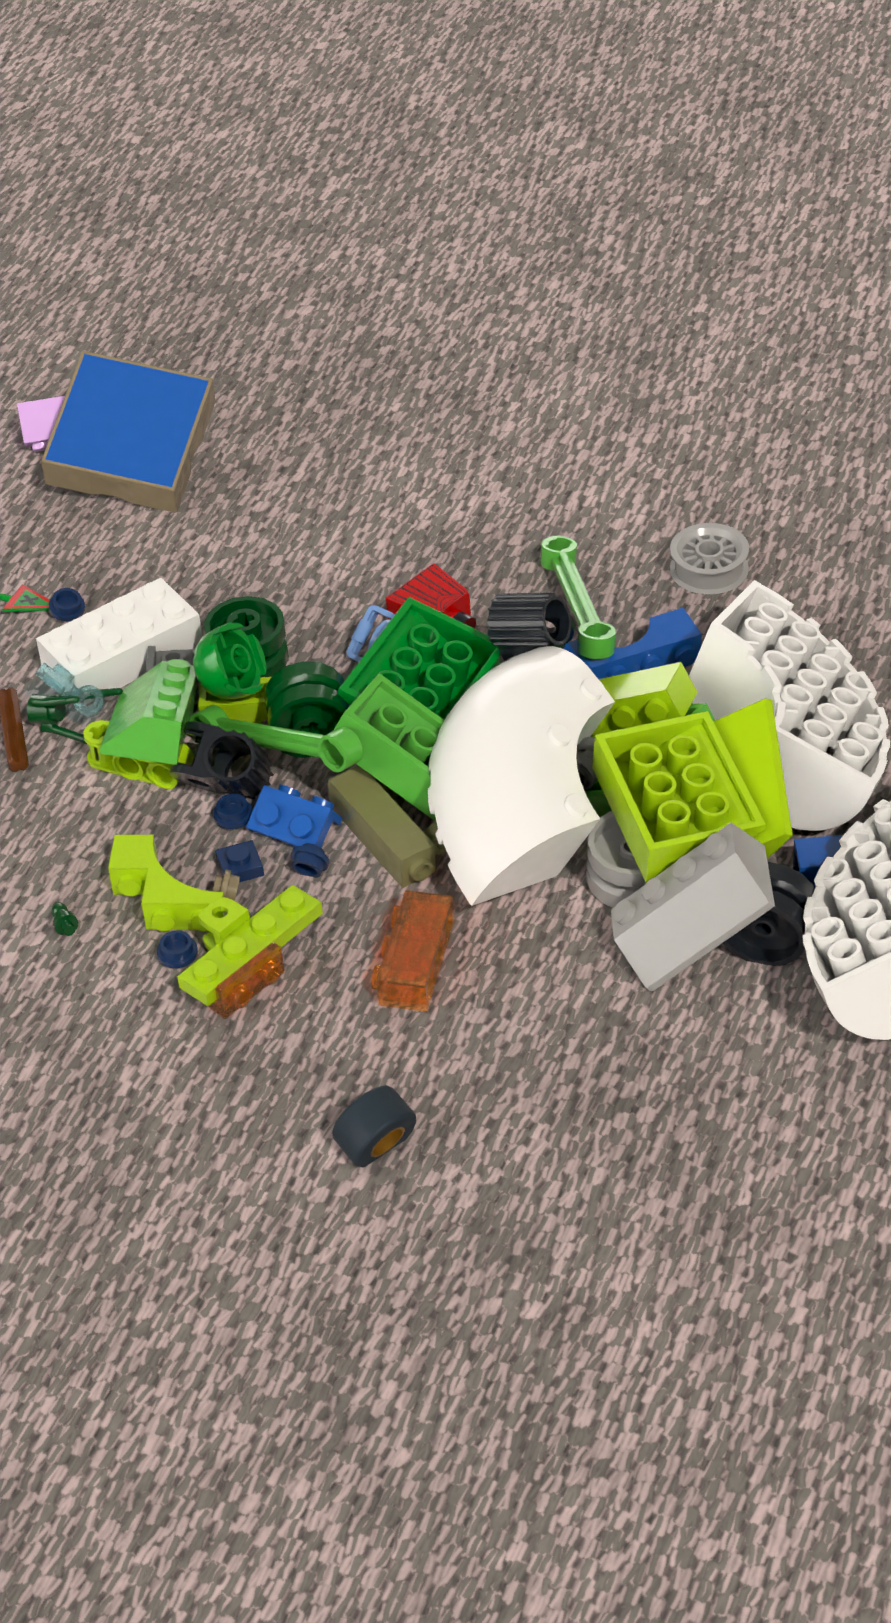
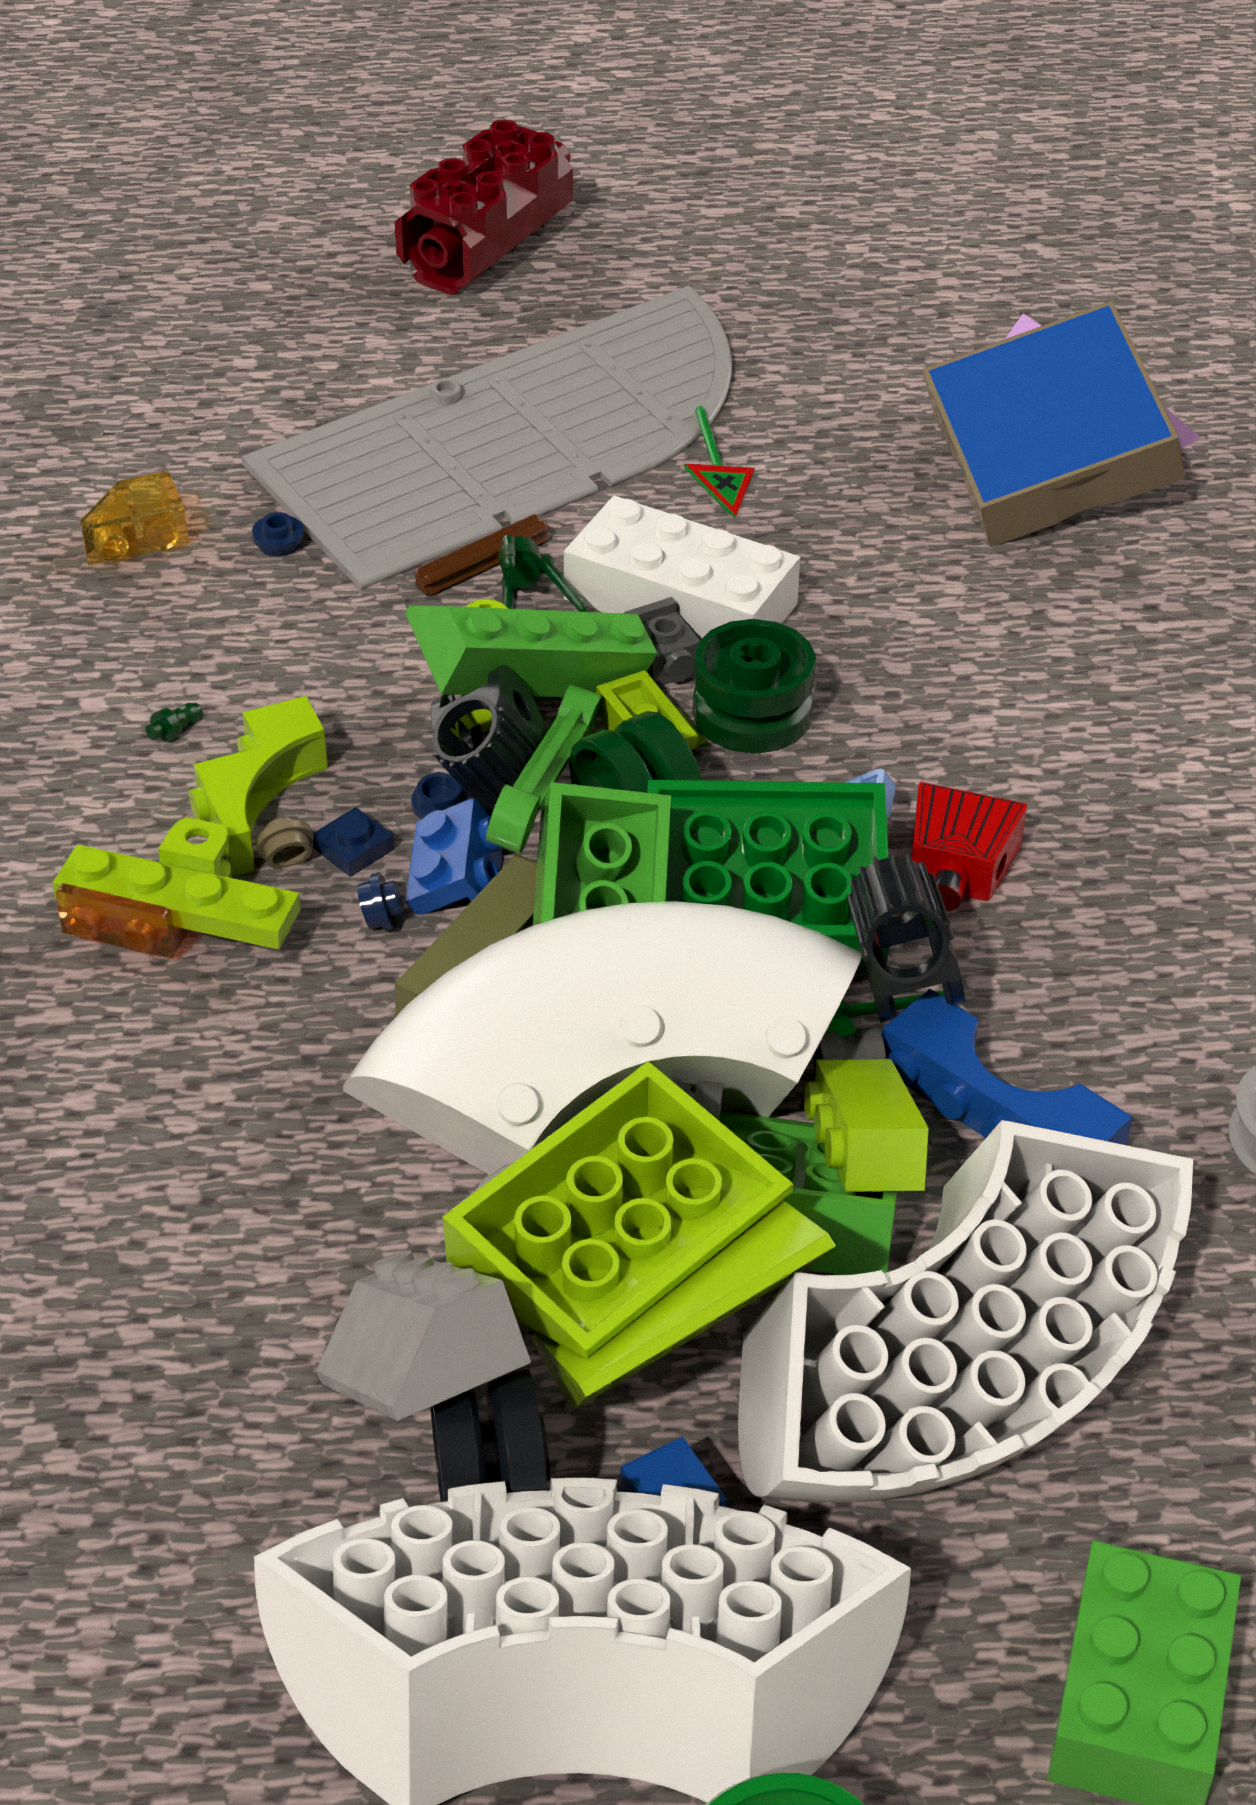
camera: 60 degrees right, 0 degrees up
clear light blue plate [35,662,105,717] -> none
dark blue plate [49,588,85,622] -> none
dark blue plate [157,930,198,968] -> none
green cylinder [193,622,267,700] -> none
clear orange brick [372,890,455,1012] -> none
bright green piece [540,536,616,659] -> none

